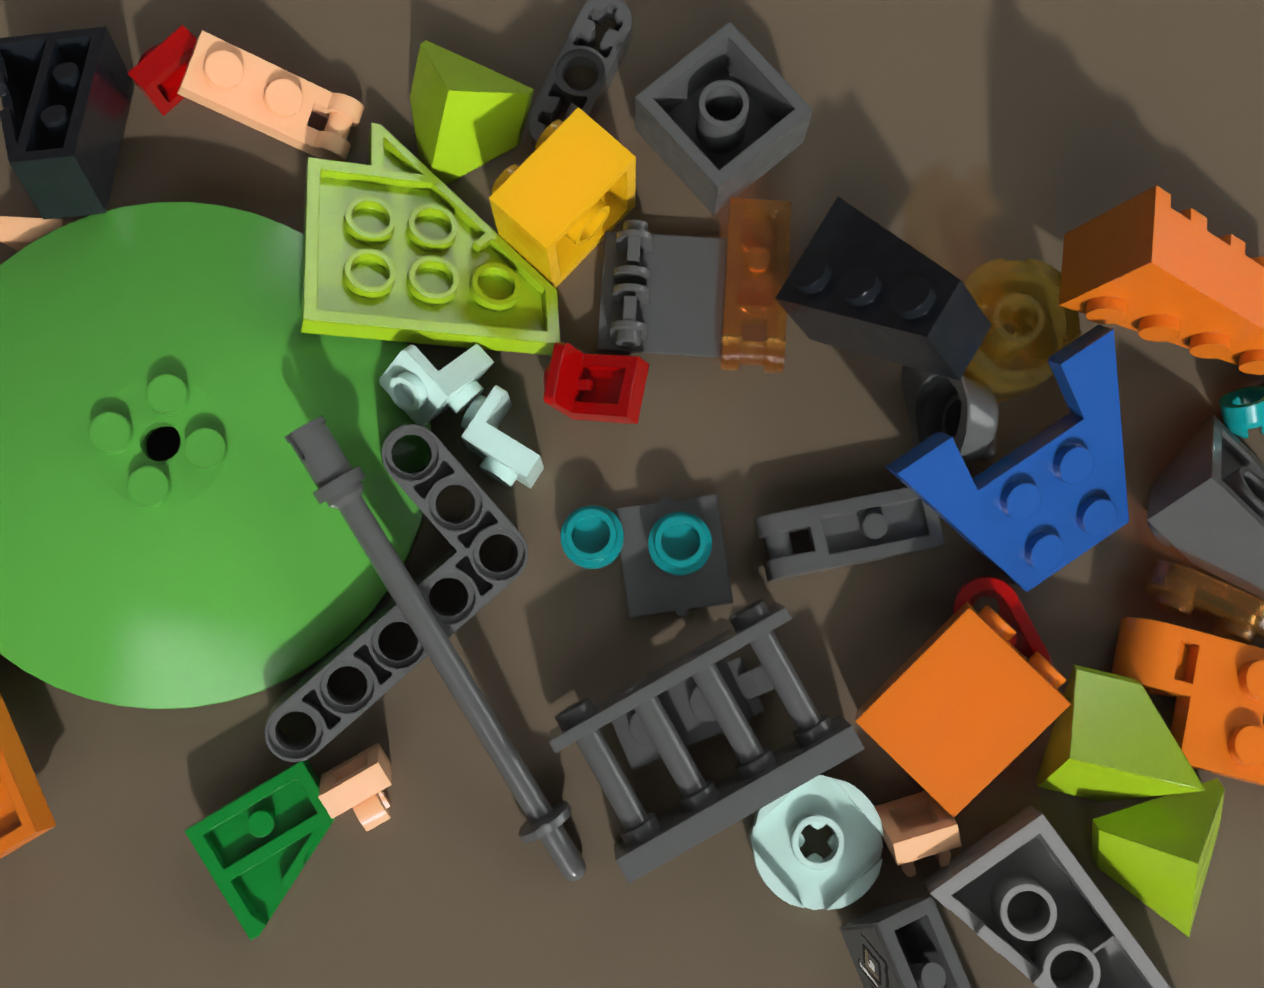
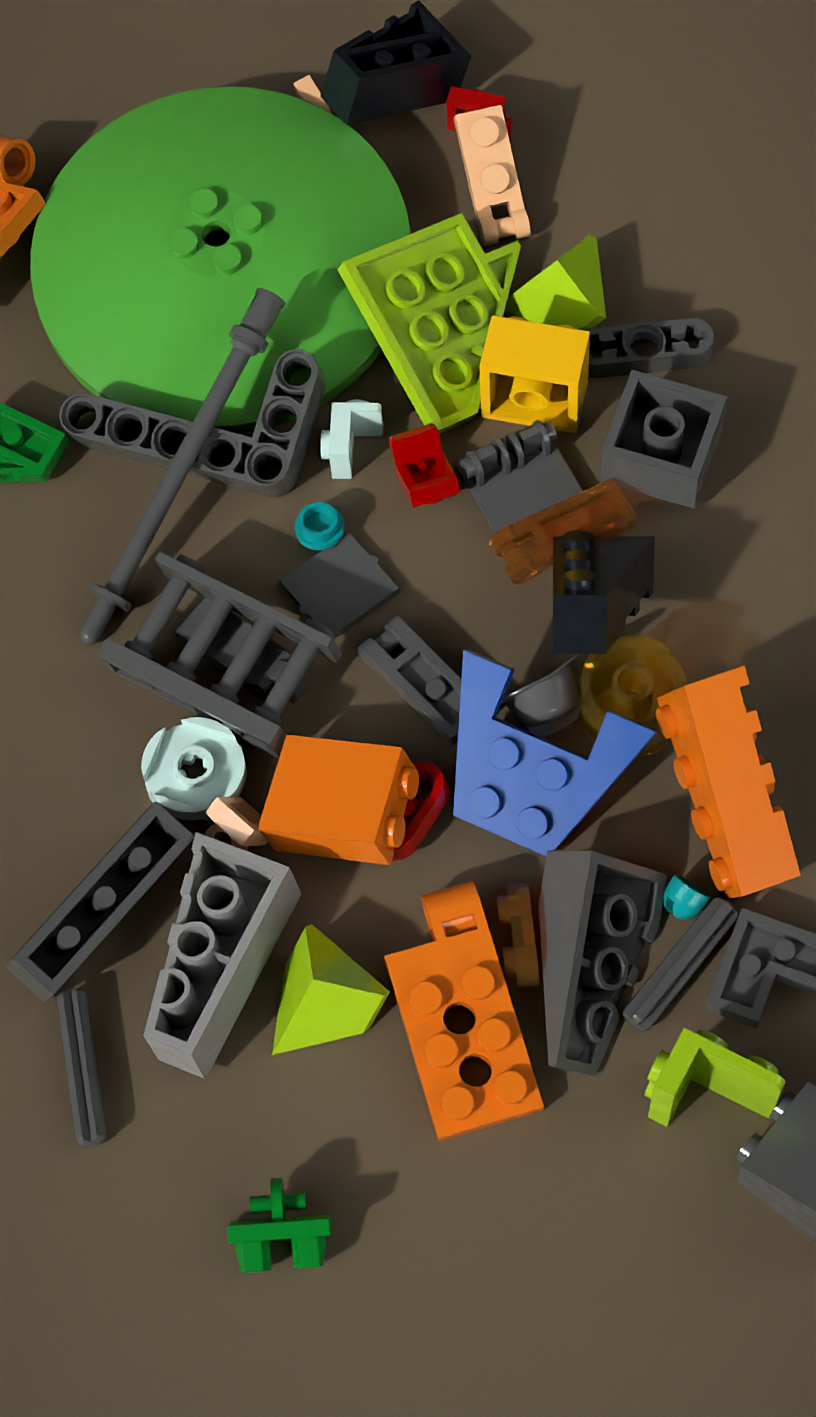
camera: 65 degrees right, 15 degrees down
light nougat tile [318,742,392,831] -> none
light aqua bracket [379,344,494,427] -> none
teal plate [648,511,712,576] -> none
lime slope [1036,665,1206,802] -> none

